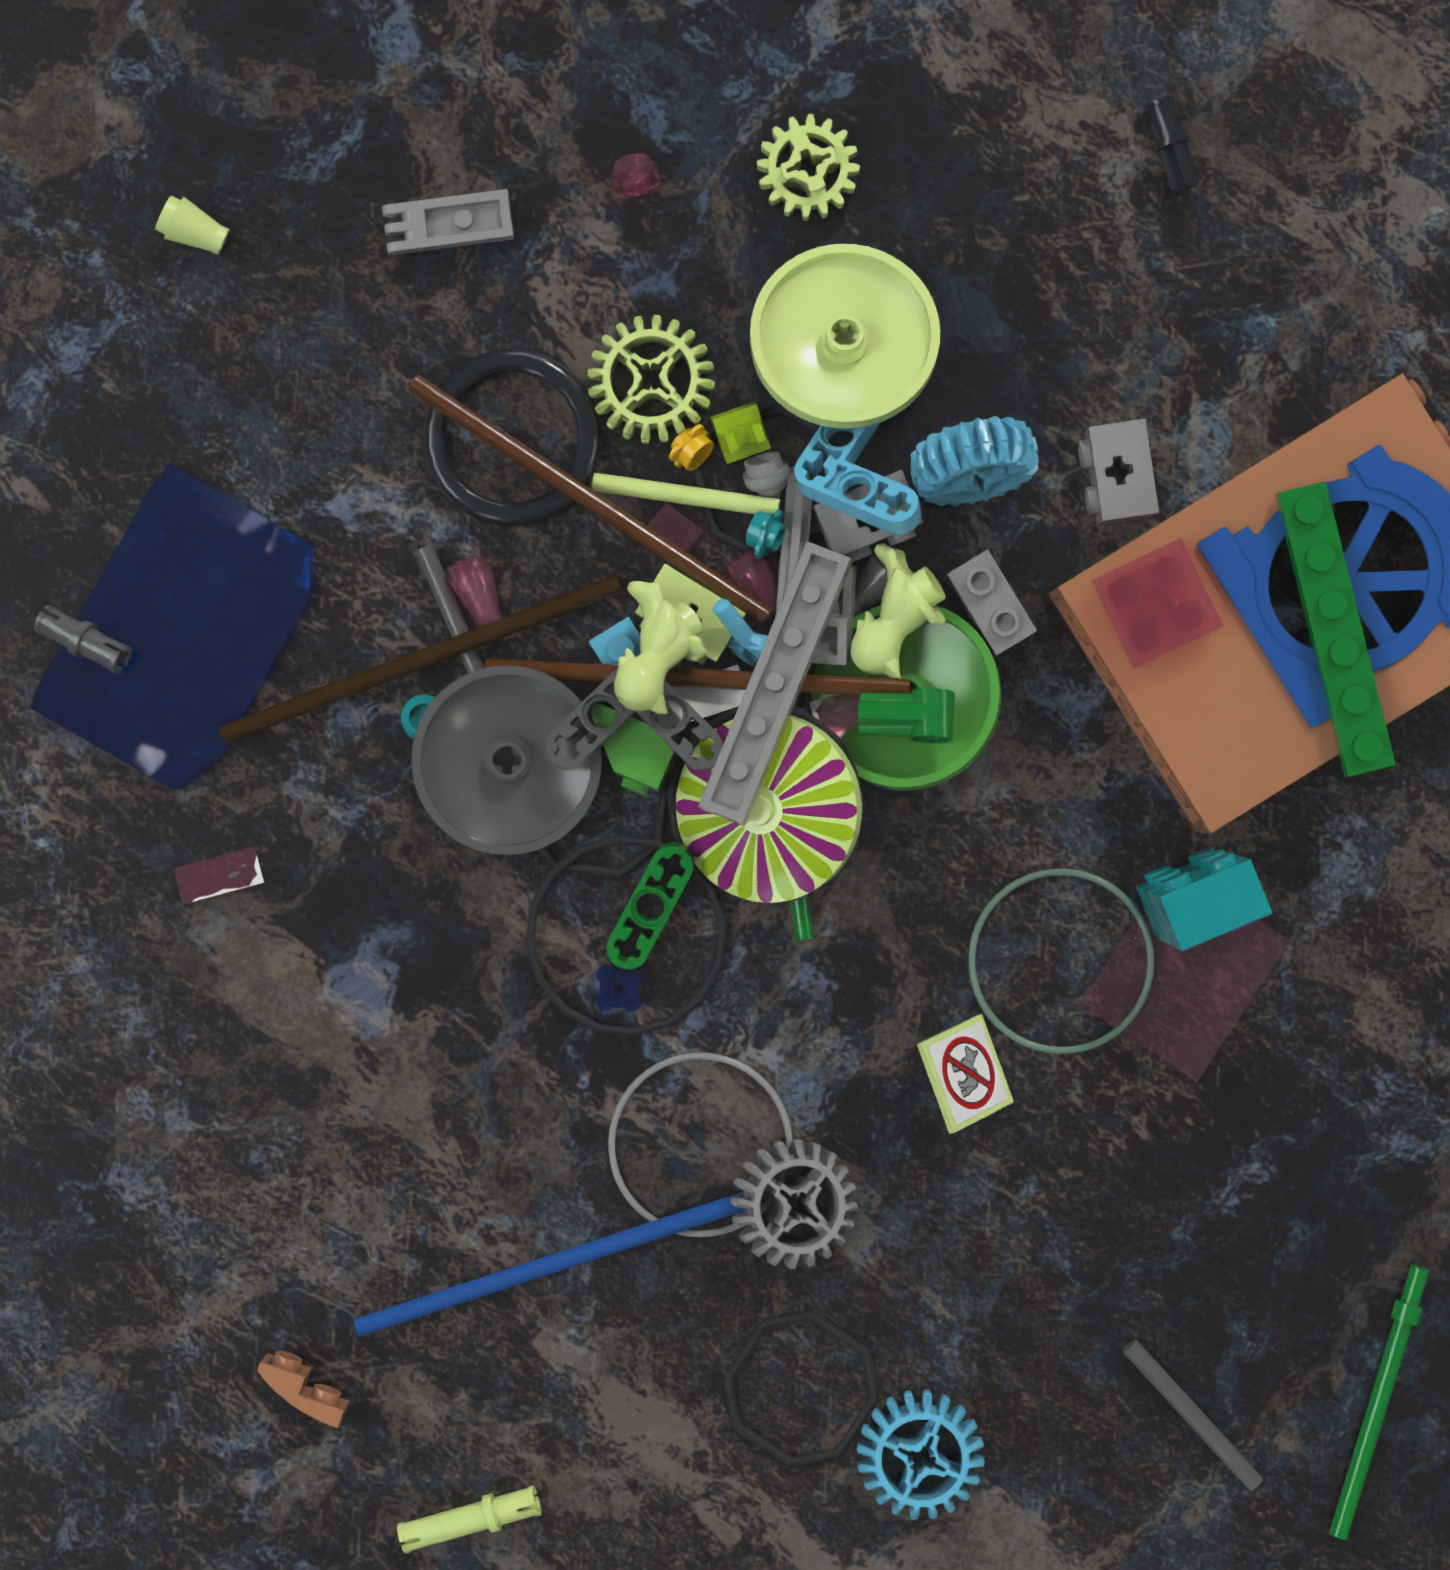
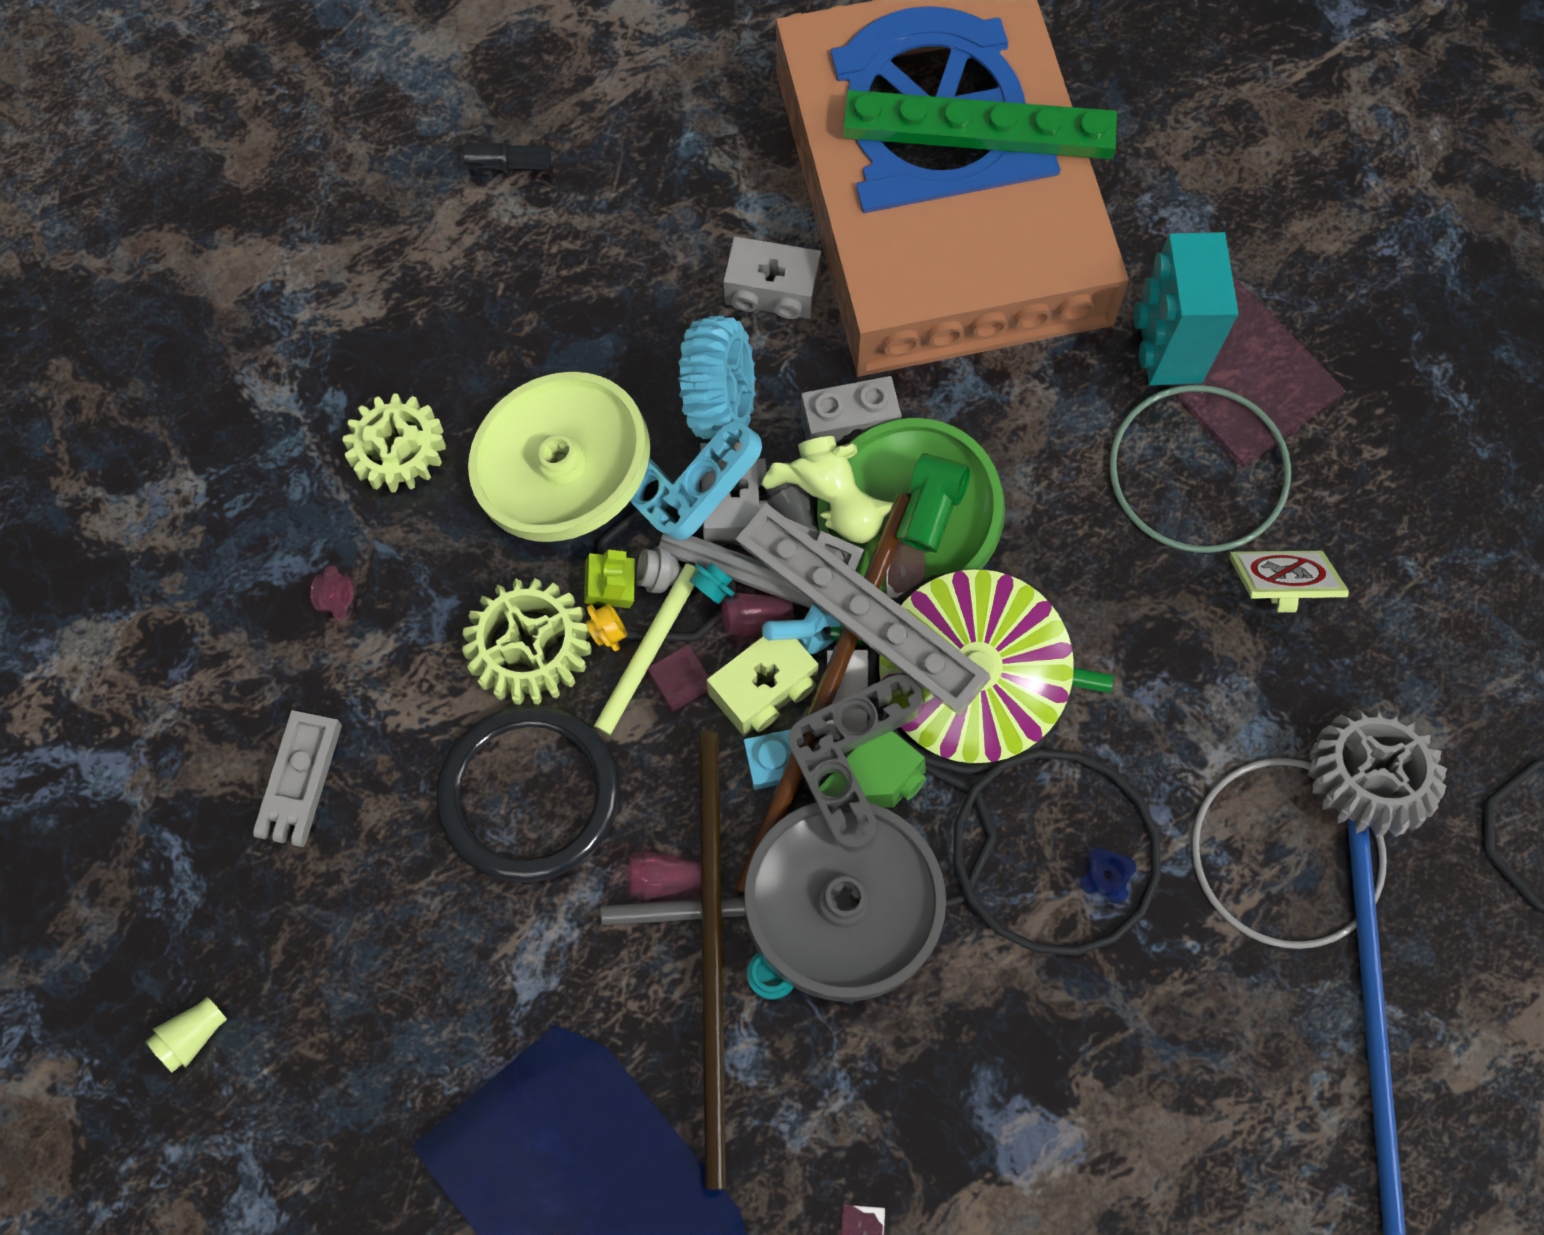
camera: 65 degrees left, 20 degrees down
reddish brown piece [408,375,772,624] -> none
green beam [607,842,694,970] -> none
yellowish green animal [614,581,707,714] -> none
clear pink plate [1091,538,1223,668] -> none

